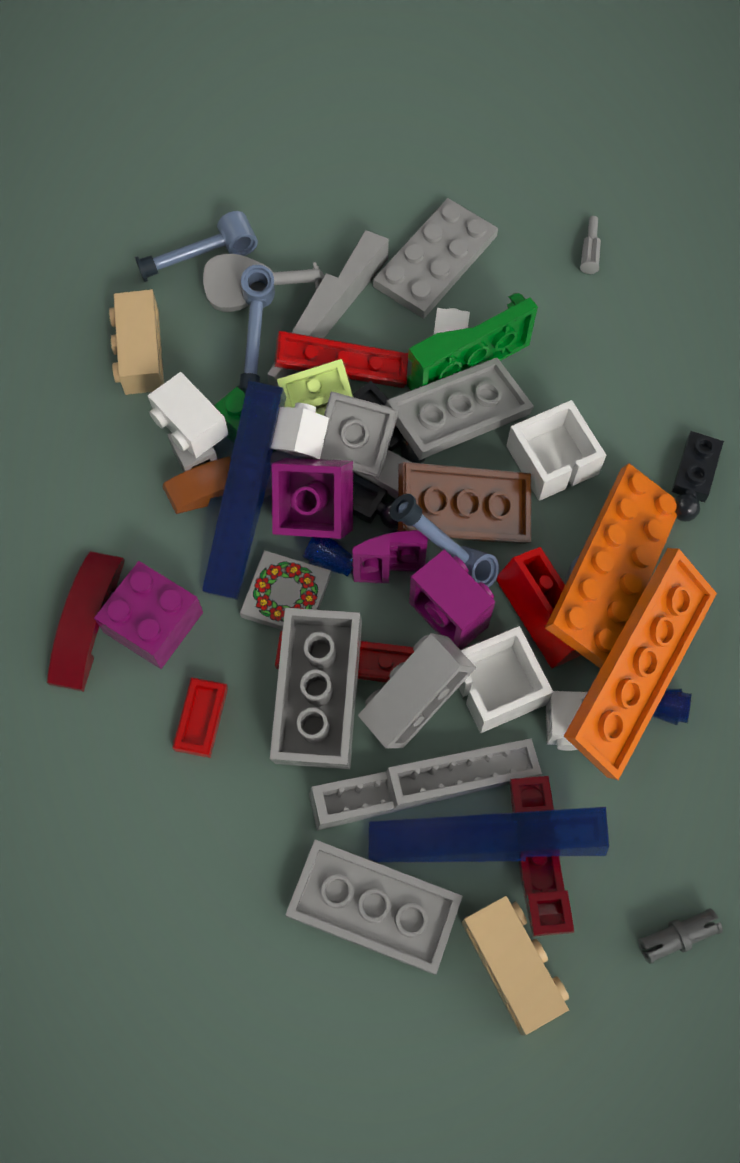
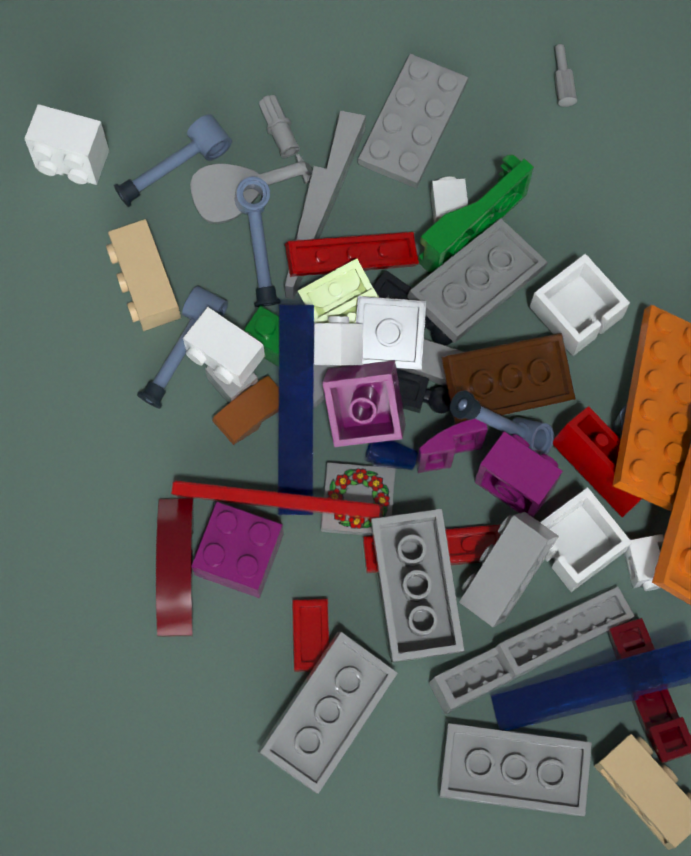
camera: 15 degrees left, 5 degrees up
none -> white piece [25,104,109,185]
none -> sand blue piece [137,286,228,409]
none -> red tile [171,481,383,519]
none -> light grey plate [257,632,398,794]
none -> light grey axle [259,95,300,158]

